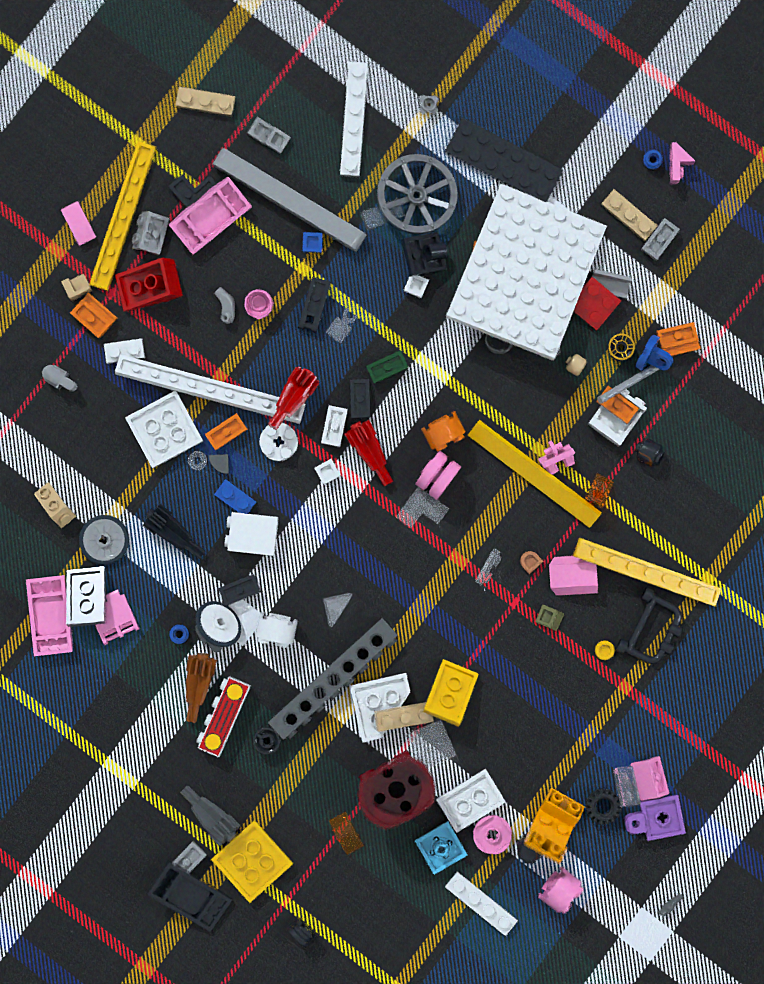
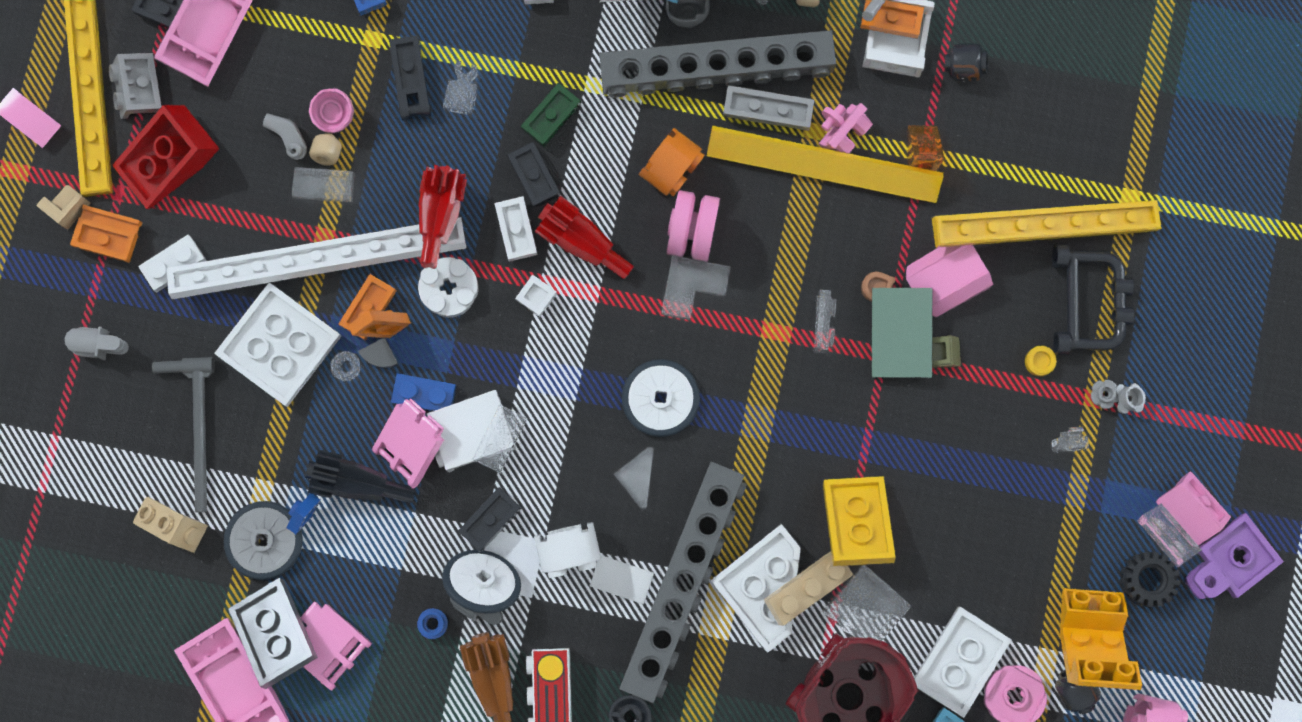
camera: 30 degrees left, 5 degrees down
none -> dark grey bar [152,357,215,513]
none -> blue plate [286,493,321,535]
none -> clear plate [292,167,355,202]
none -> tan piece [309,133,342,166]
none -> orange plate [348,309,411,338]
none -> bright pink plate [372,399,444,488]
none -> clear plate [472,405,527,473]
none -> white sticker [590,555,654,604]
none -> dark grey brick [599,30,836,98]
none -> white wheel [622,359,700,437]
none -> light grey plate [723,85,814,131]
none -> sand green tile [872,288,932,378]
none -> clear plate [1051,426,1089,452]
none -> light grey plate [1091,380,1118,409]
none -> light grey plate [1115,383,1146,414]

